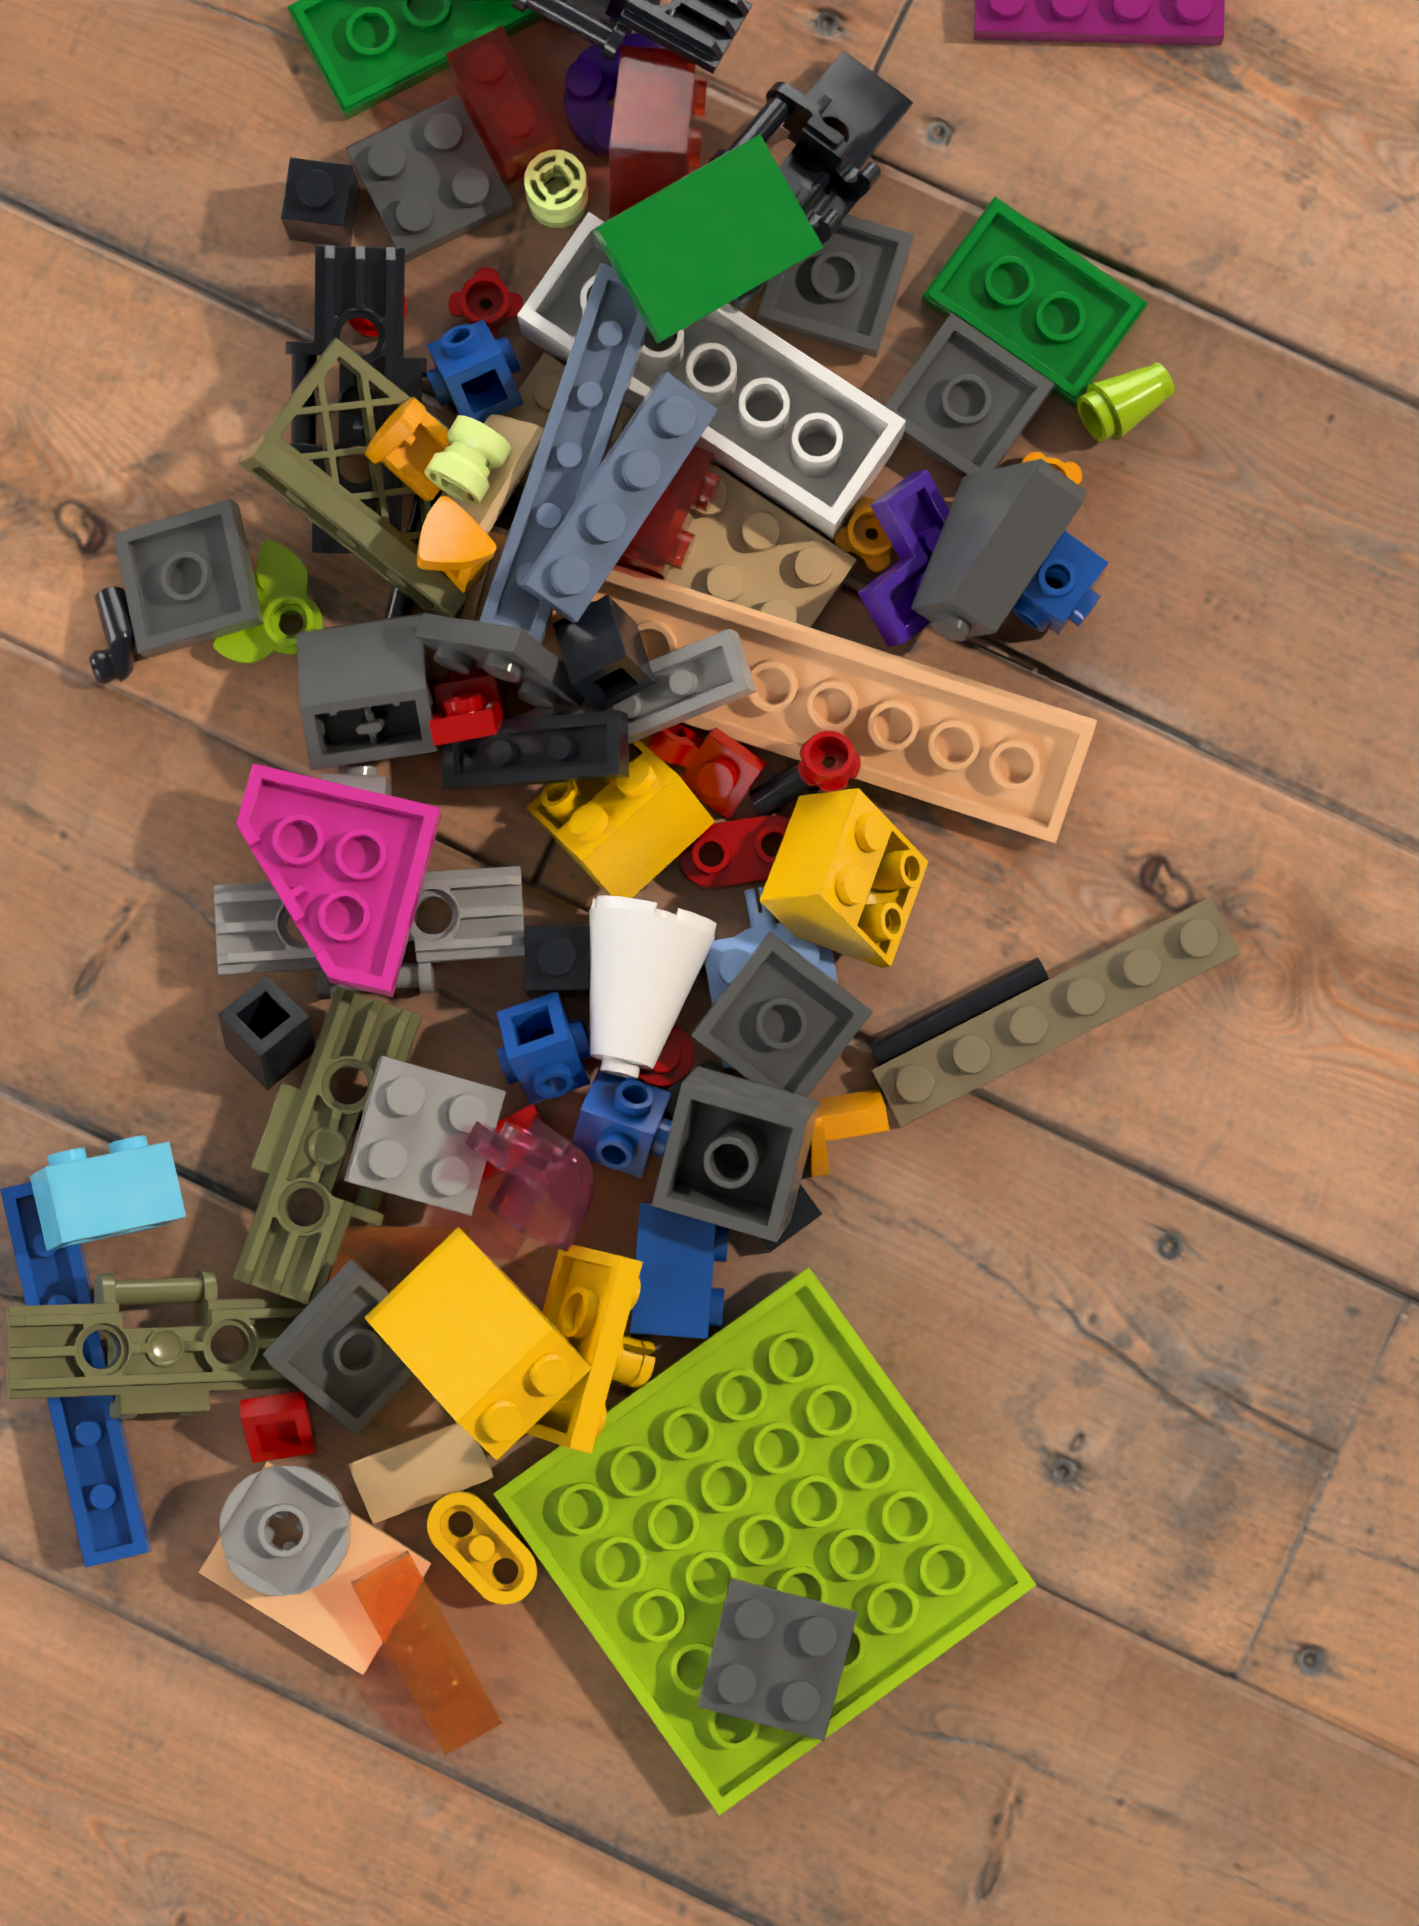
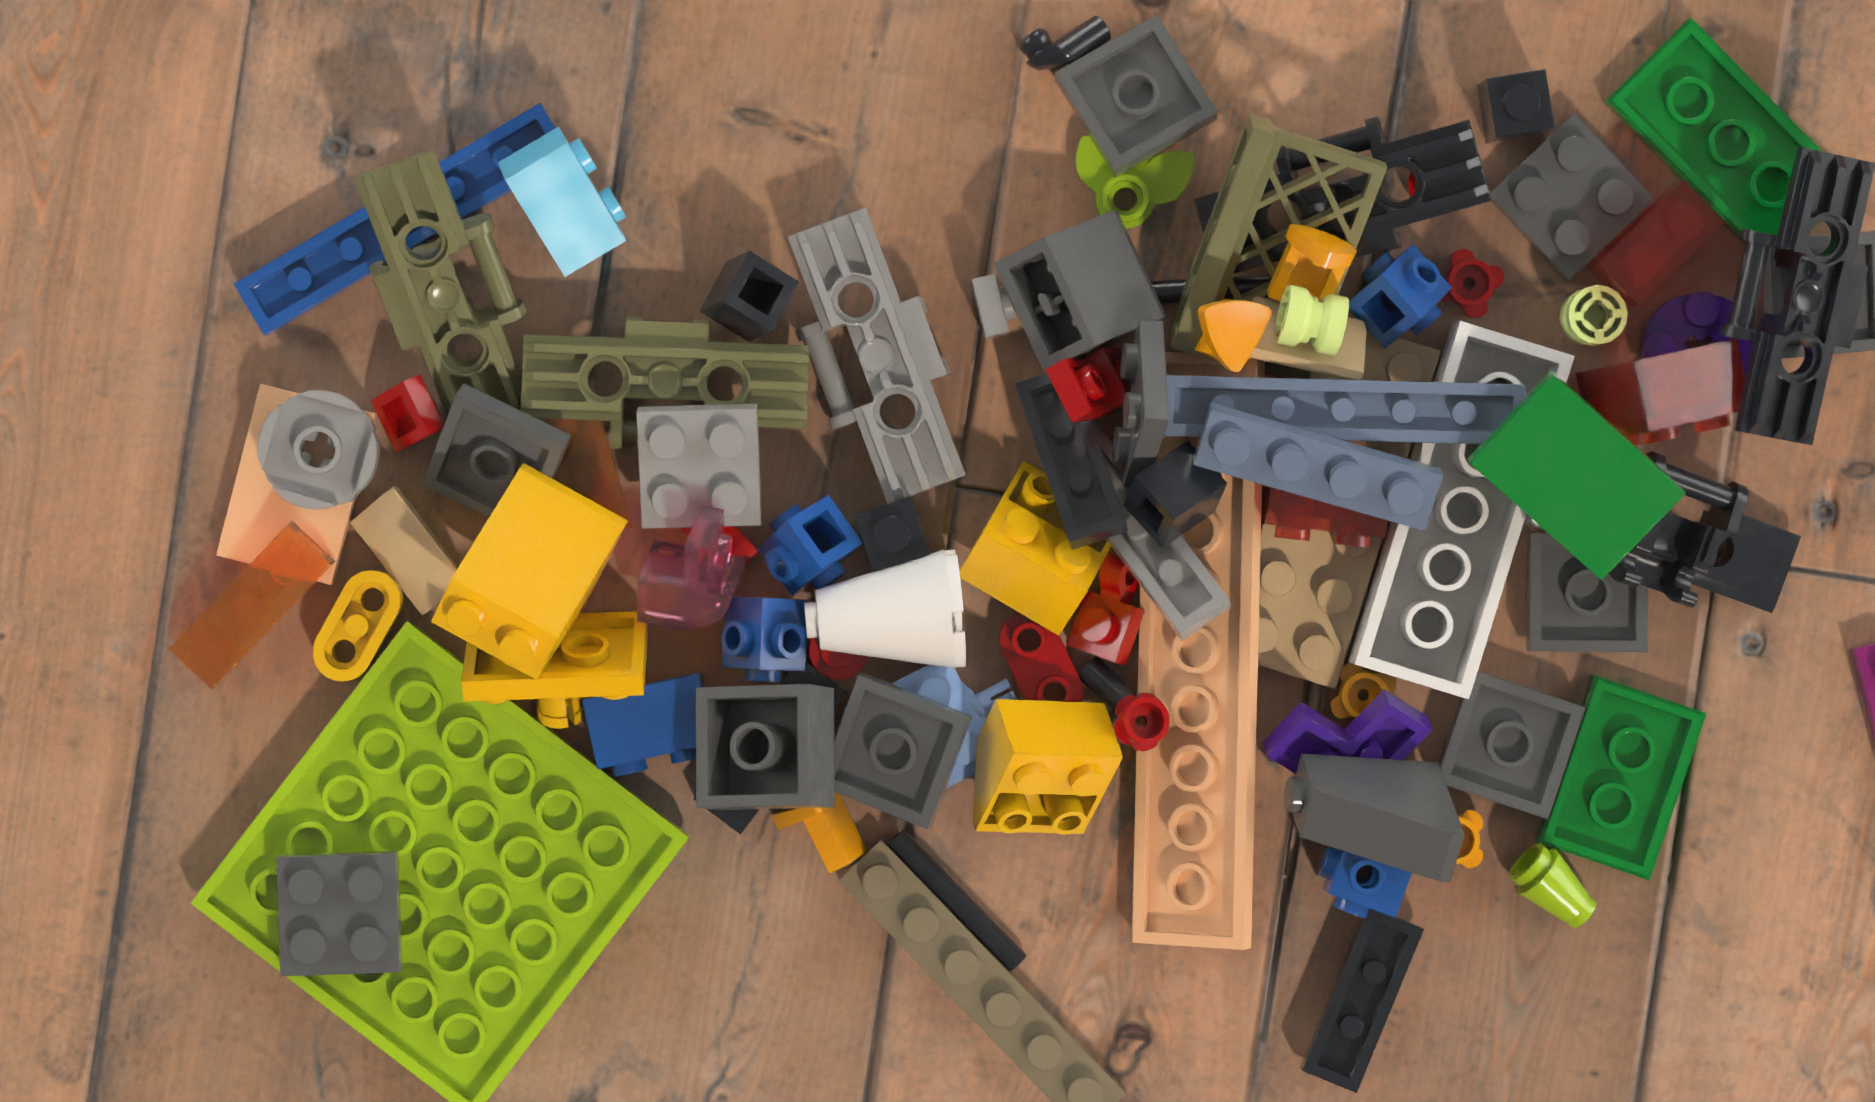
camera: 65 degrees right, 5 degrees up
dark pink plate [236,763,442,997] -> none
none -> black plate [1300,909,1424,1093]

